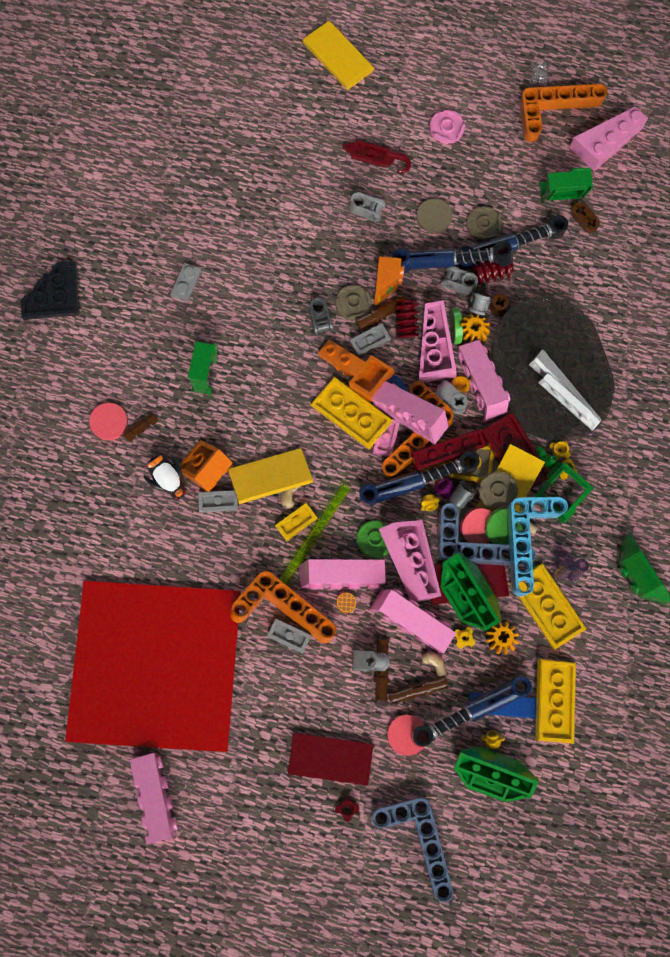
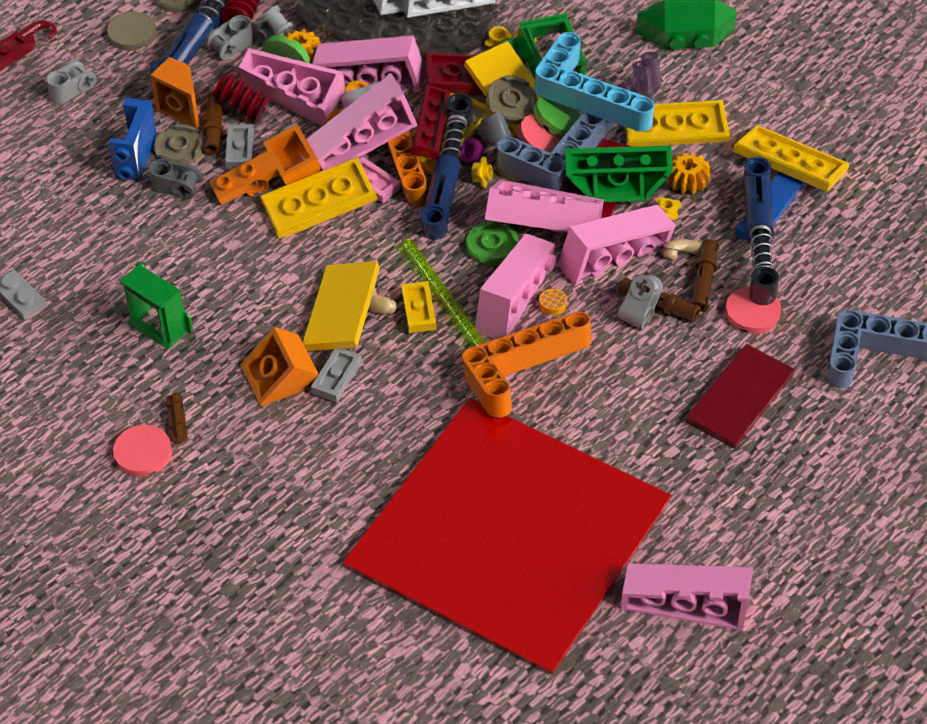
camera: 55 degrees left, 25 degrees down
animal [143,454,186,500] -> none
light grey plate [267,619,311,654] -> none
dark red plate [335,796,360,822] -> none
green wedge [454,747,539,802] -> none
yellow plate [481,730,505,749] -> none
reddish brown bush [490,294,509,316] -> none
none -> blue panel [108,98,157,180]

